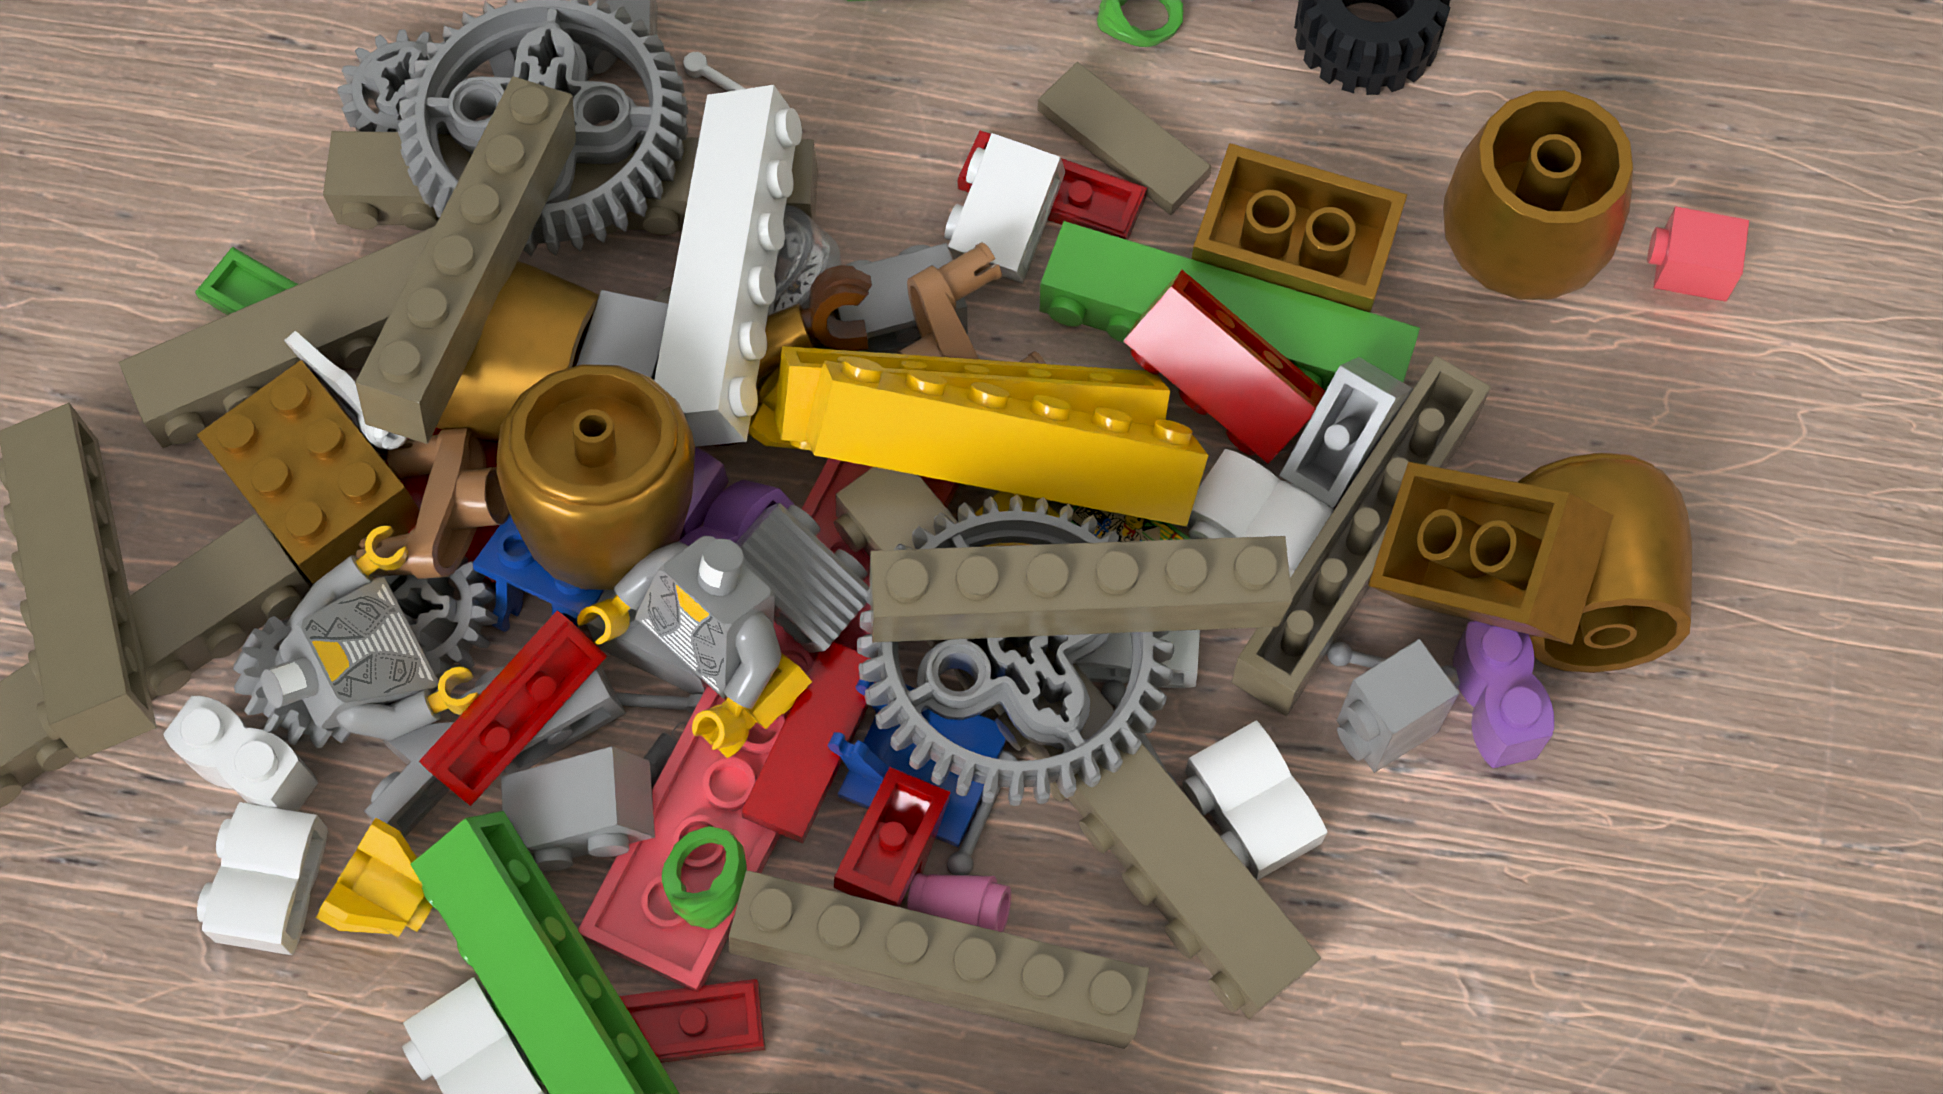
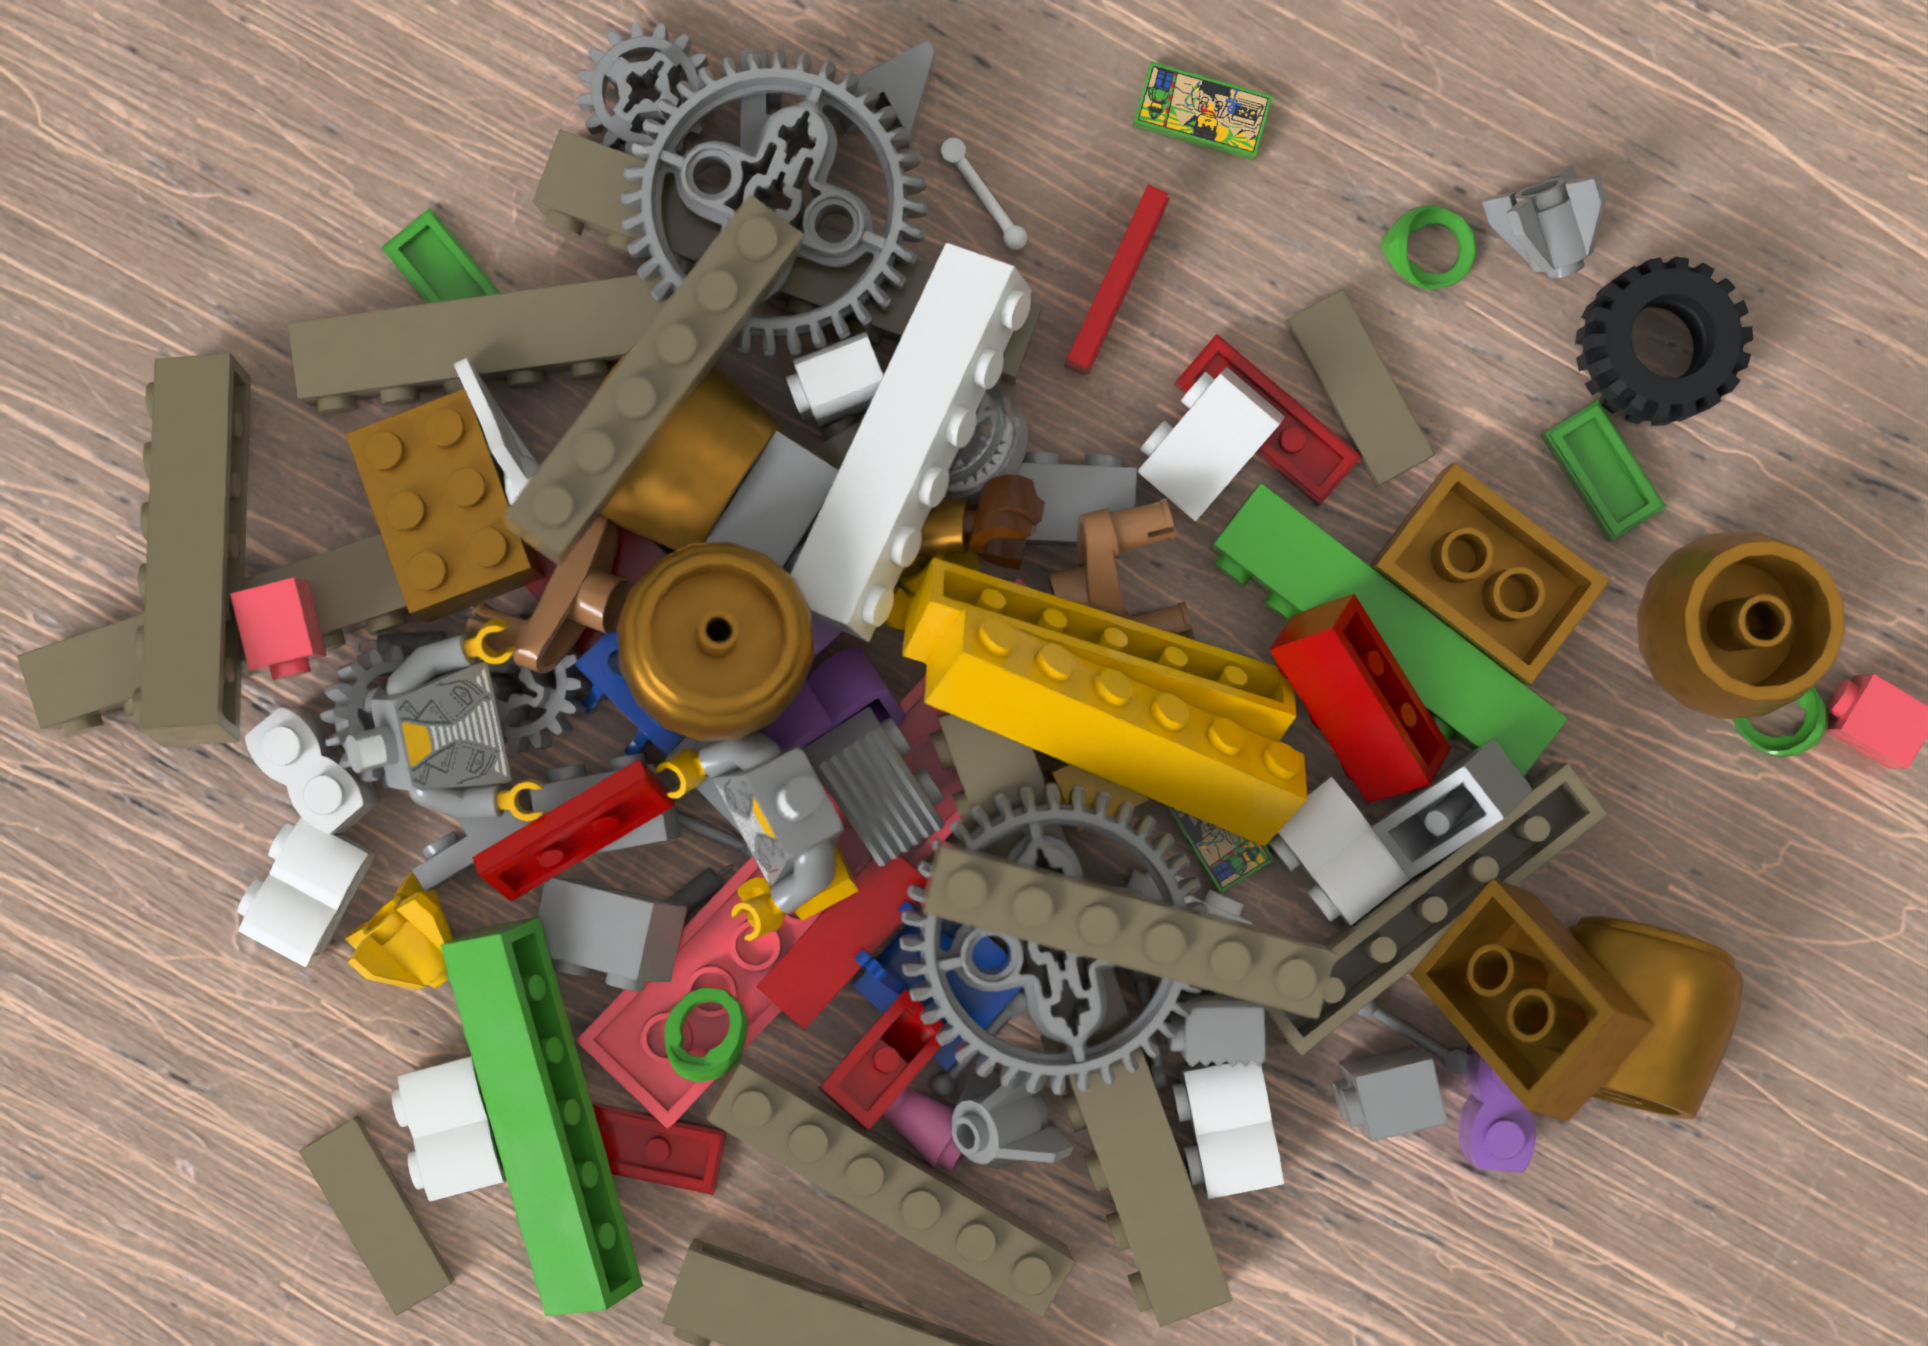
camera: 15 degrees right, 20 degrees up
none -> coral brick [230,577,327,681]
none -> white brick [785,332,883,428]
none -> light grey brick [952,1070,1074,1169]
none -> red tile [1064,184,1170,376]
none -> light grey brick [1165,990,1266,1067]
none -> bright green tile [1541,400,1666,542]
none -> bright green piece [1733,686,1829,757]

